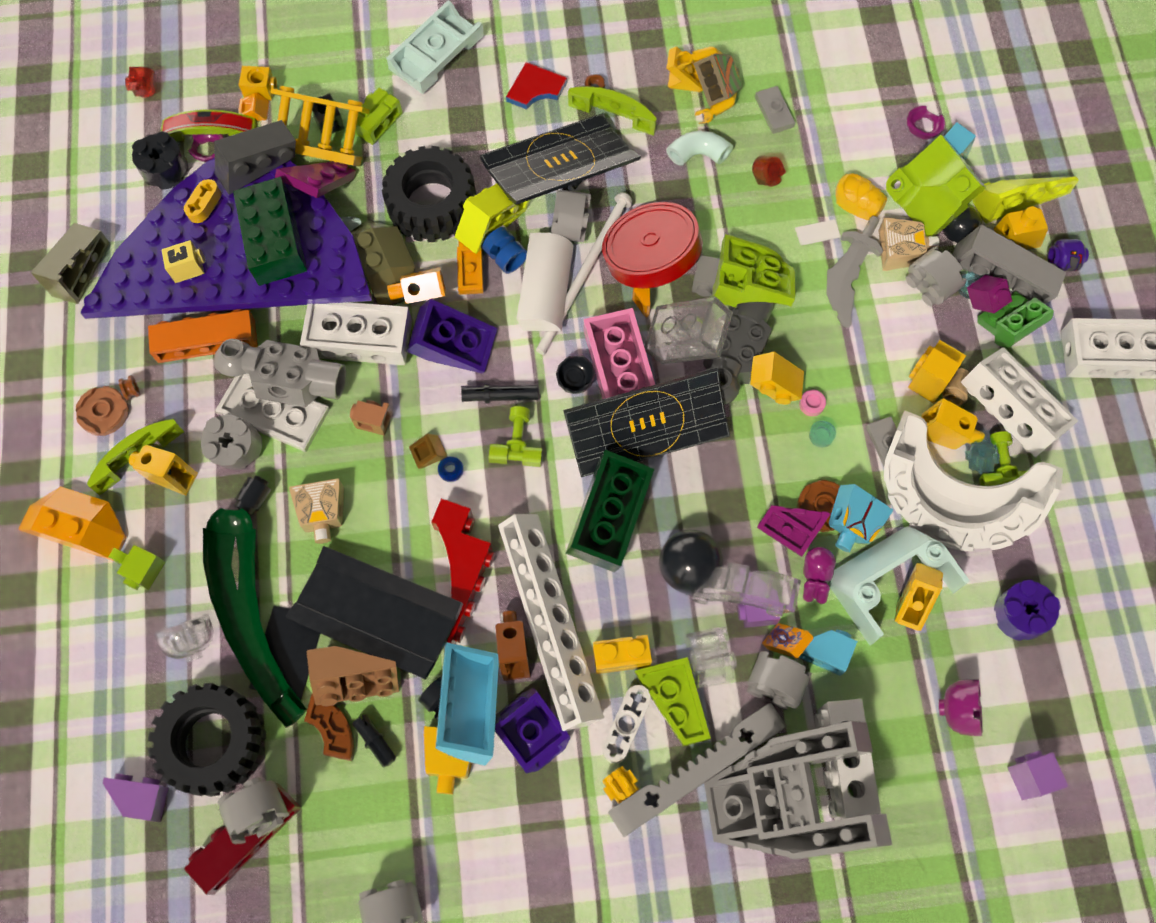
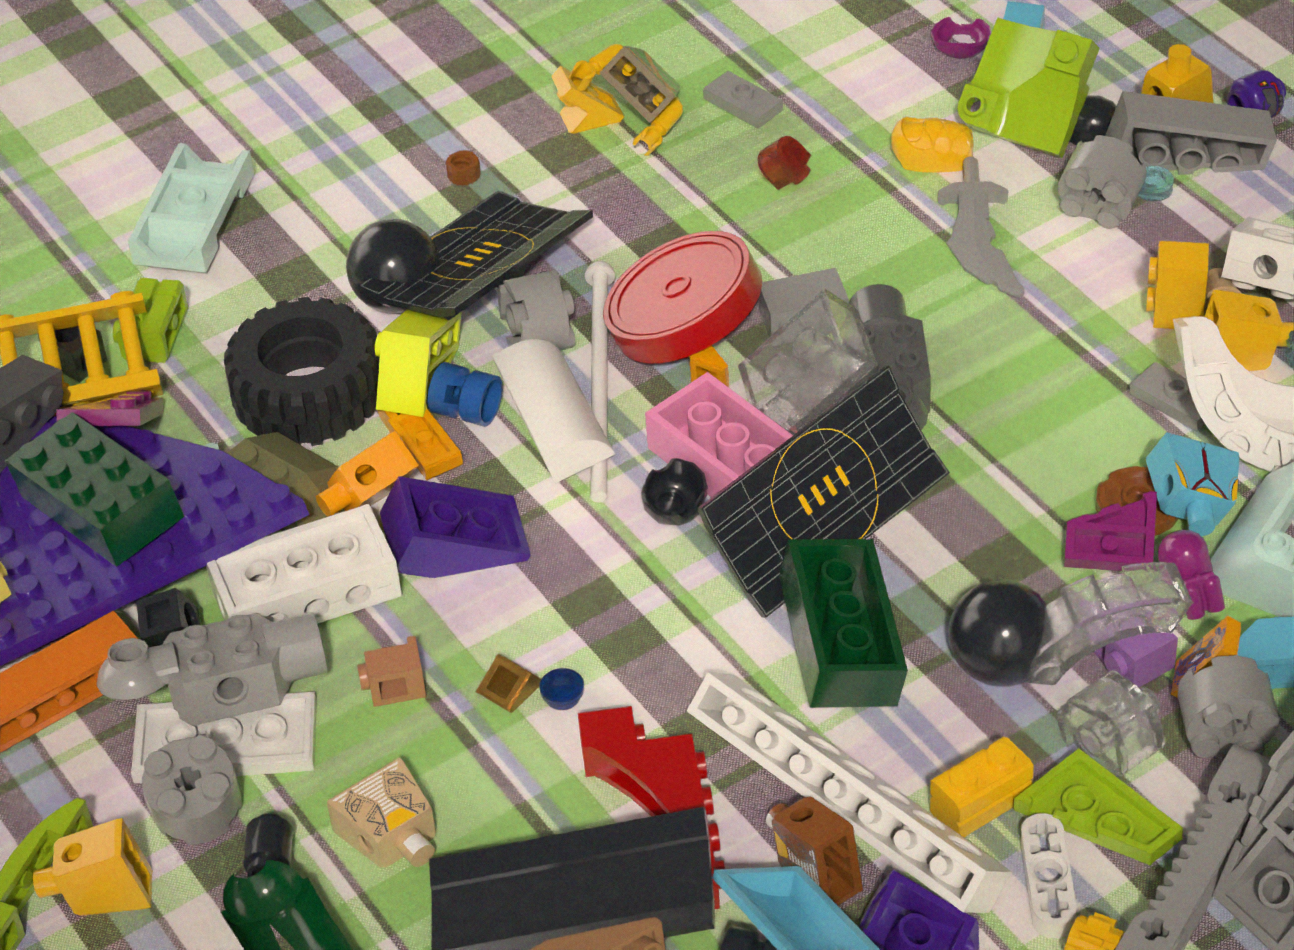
camera: 25 degrees left, 25 degrees down
black pin [461,383,538,404] -> none
lime bar [489,406,542,467] -> none
red tile [506,62,567,110] -> none
lime slope [568,86,657,136] -> none
light aqua cylinder [666,130,733,166] -> none
lime slope [712,234,795,308] -> none
yellow brick [750,352,804,405] -> none
white sticker [795,220,841,245] -> none
bright pink tile [799,390,826,417] -> none
clear light blue tile [809,420,836,448] -> none
tan torso [878,218,939,271] -> none
magenta brick [967,275,1012,314] -> none
neon yellow wedge [972,176,1079,224] -> none
bright green brick [977,292,1054,348] -> none
none -> black brick [136,588,201,647]
none -> black piece [346,219,440,314]

